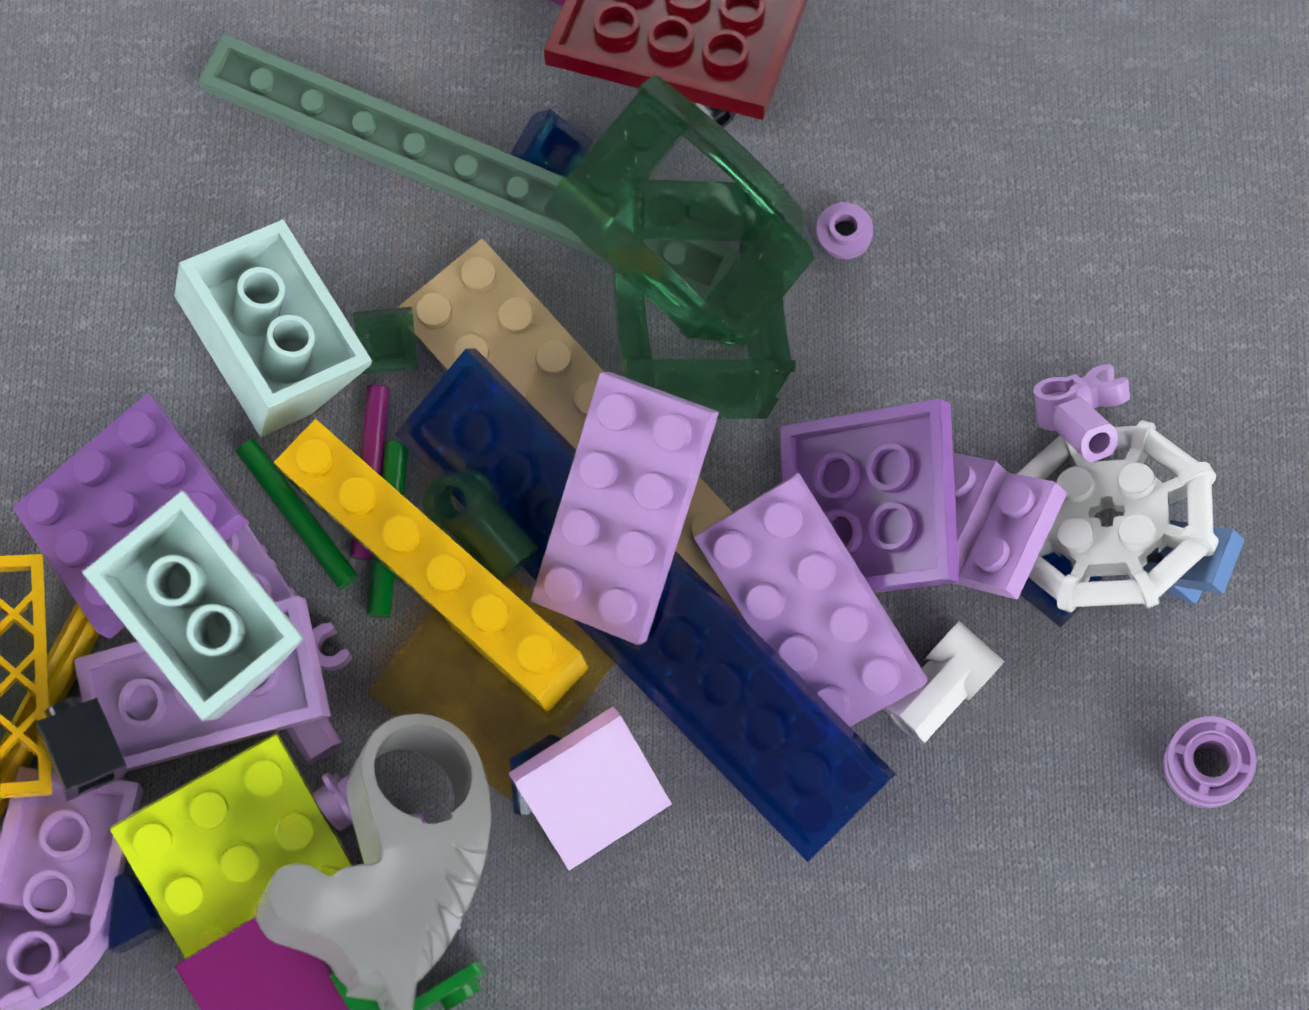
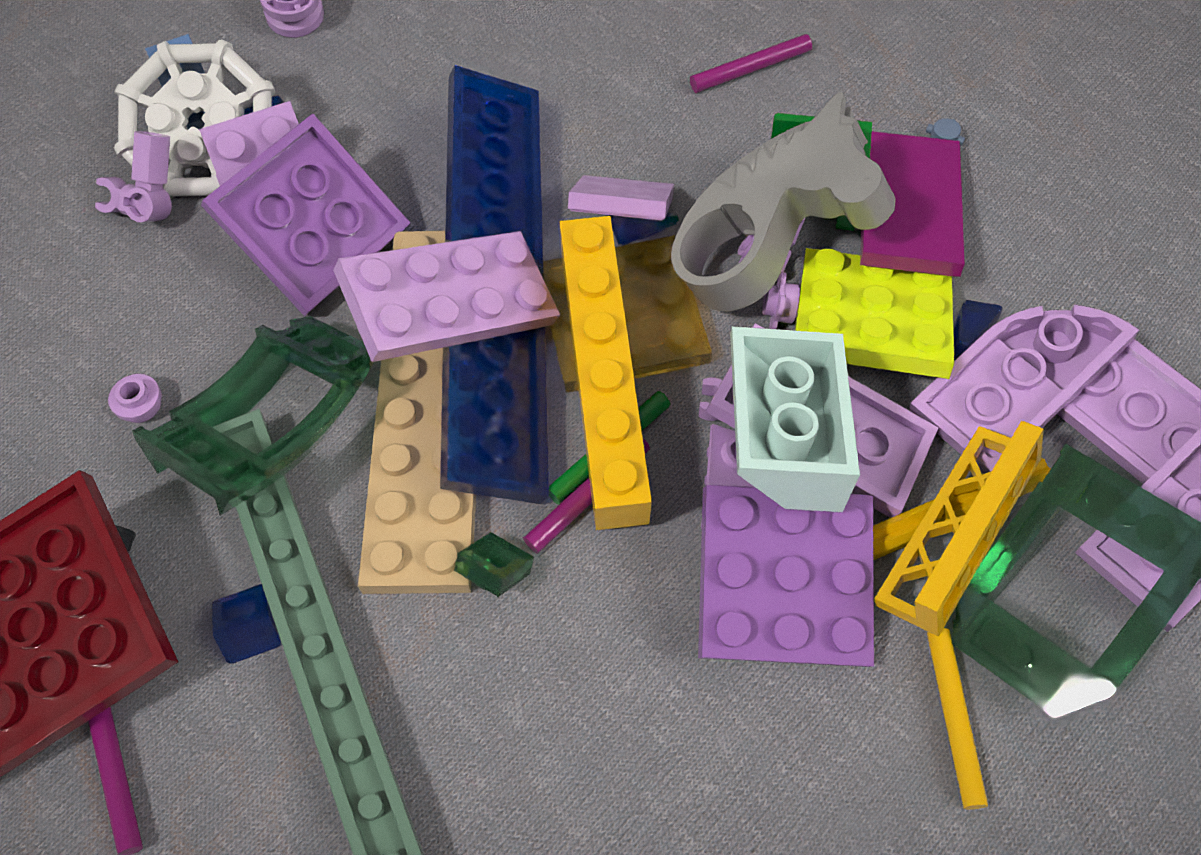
camera: 135 degrees left, 15 degrees down
black brick [36,696,126,801] -> none
light aqua slope [174,220,372,437] -> none
green bar [236,439,358,590] -> none
clear green piece [422,469,539,583] -> none
clear green wedge [544,74,817,347] -> none
lavender plate [694,473,928,742] -> none
white piece [884,621,1005,745] -> none

